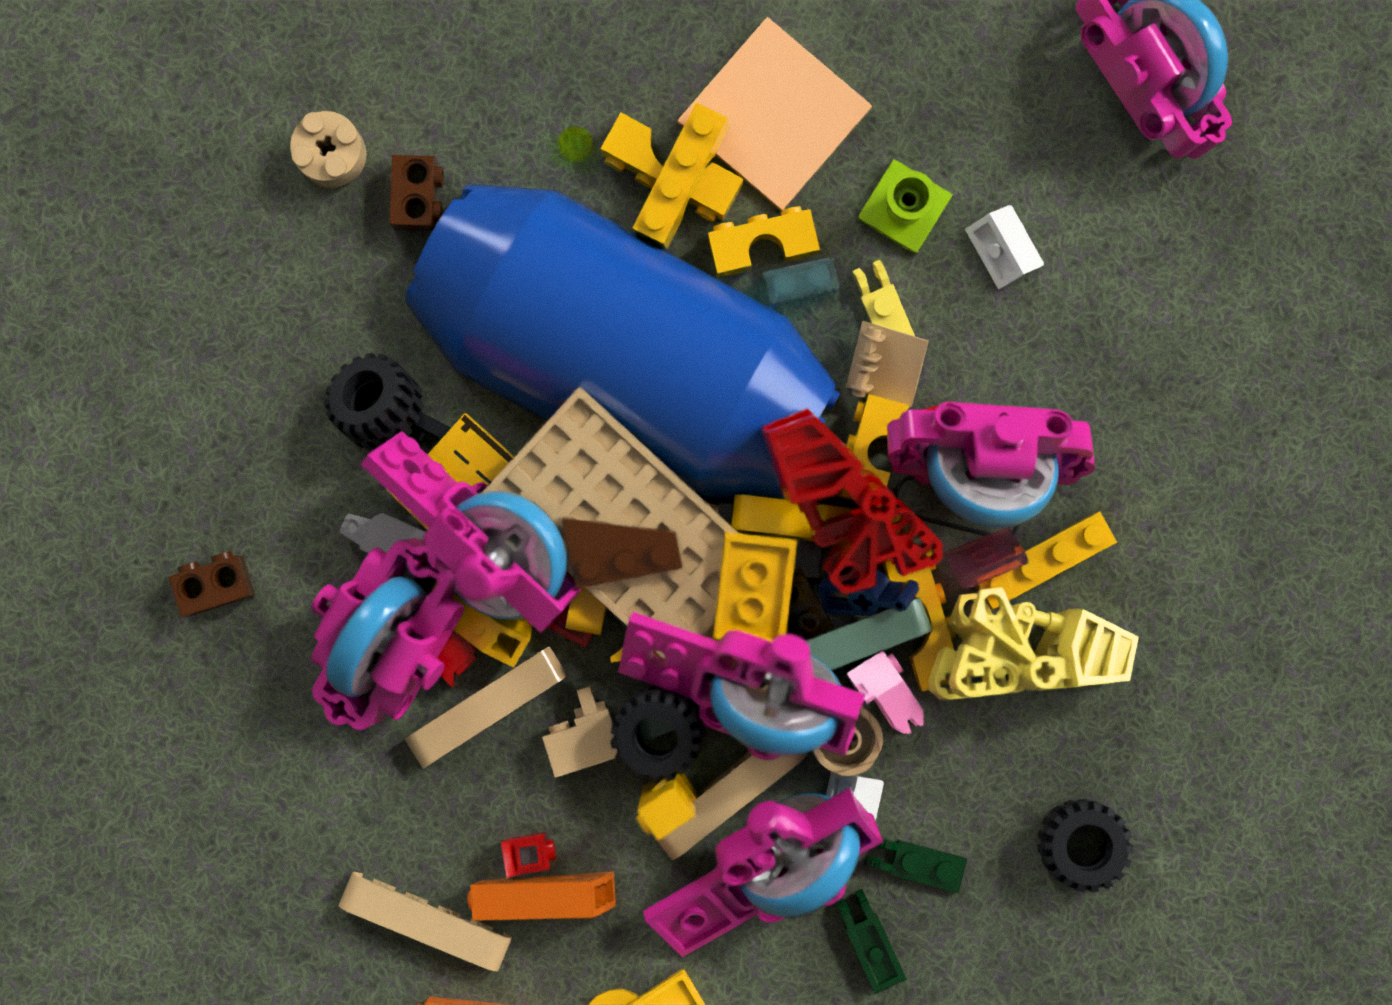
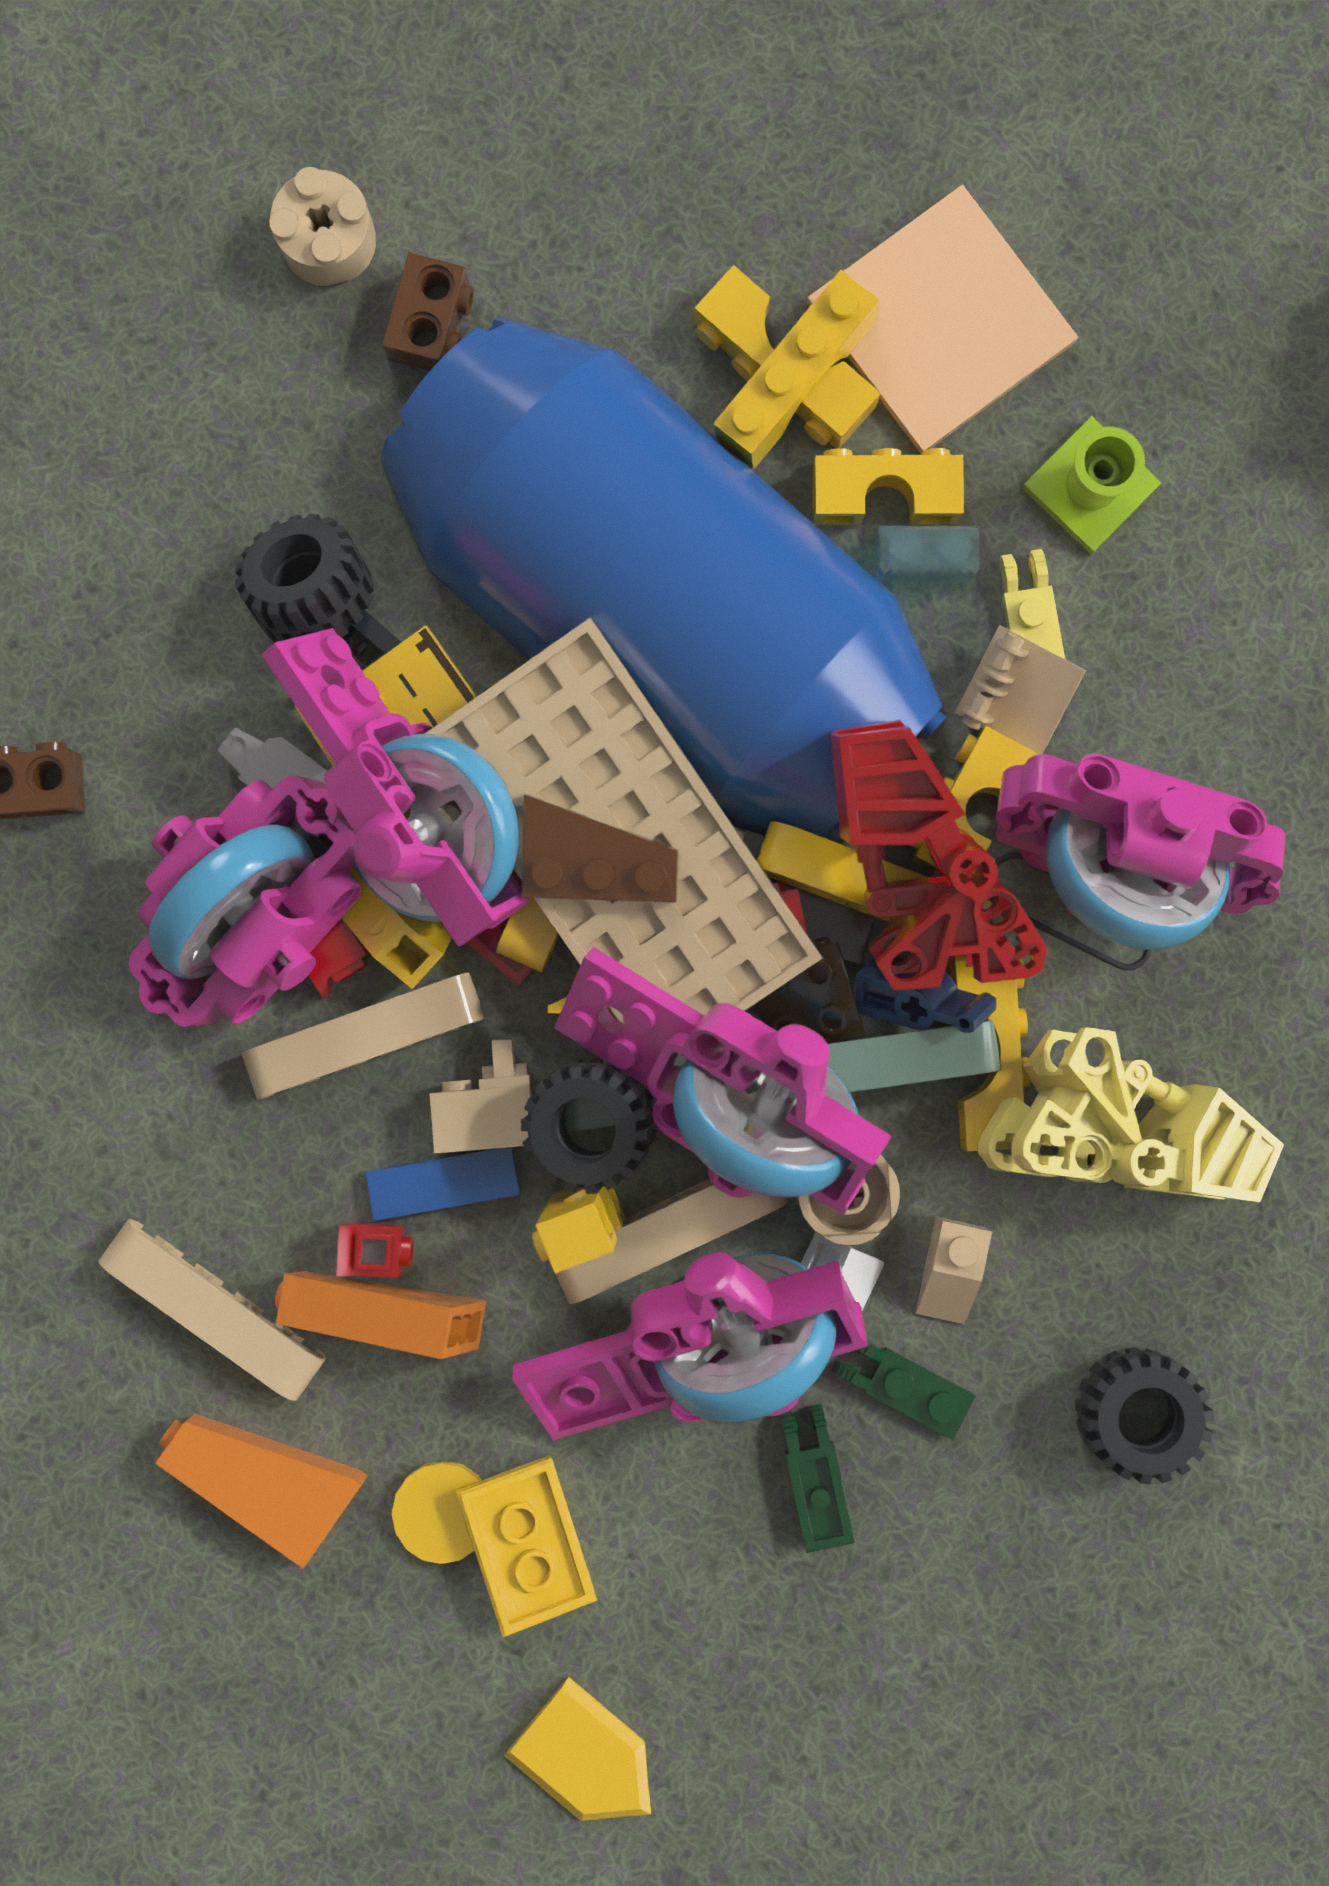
camera: 15 degrees right, 0 degrees up
clear neon green tile [558,126,593,162] -> none
yellow tile [712,532,797,642] -> none
bright pink piece [846,651,924,734] -> none
clear pink tile [944,527,1029,589] -> none
white panel [965,205,1044,290] -> none
yellow arch [971,511,1117,609] -> none
none -> blue tile [365,1147,521,1221]
none -> tan slope [915,1216,992,1324]

